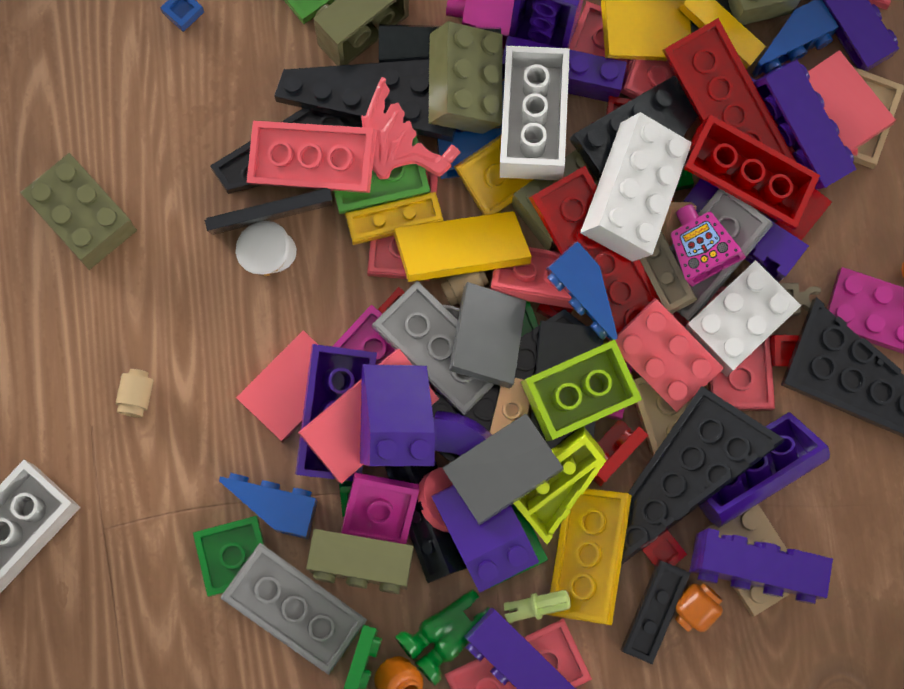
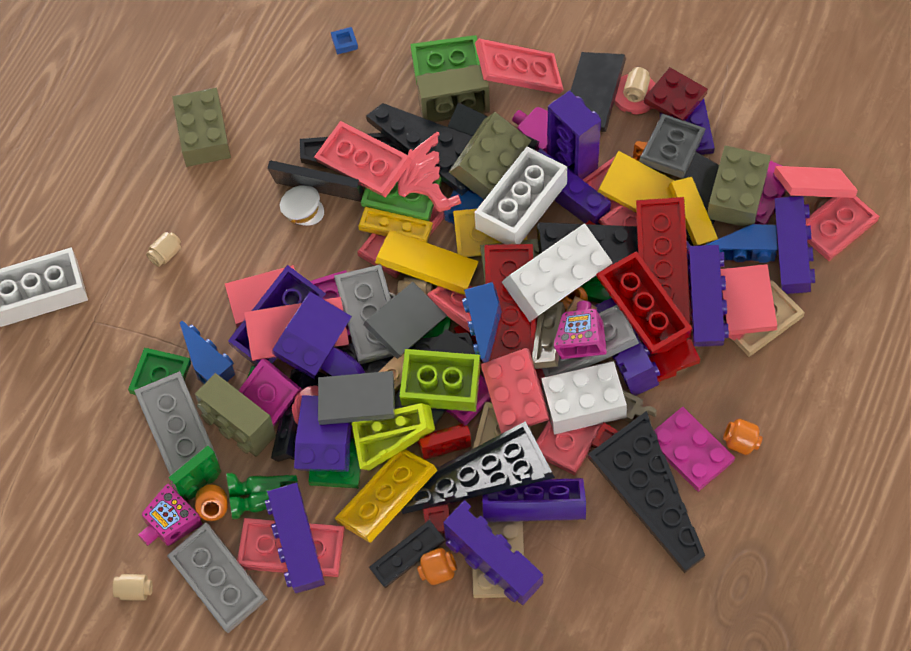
camera: 40 degrees right, 15 degrees down
yellowish green axle [504,590,571,623] -> none

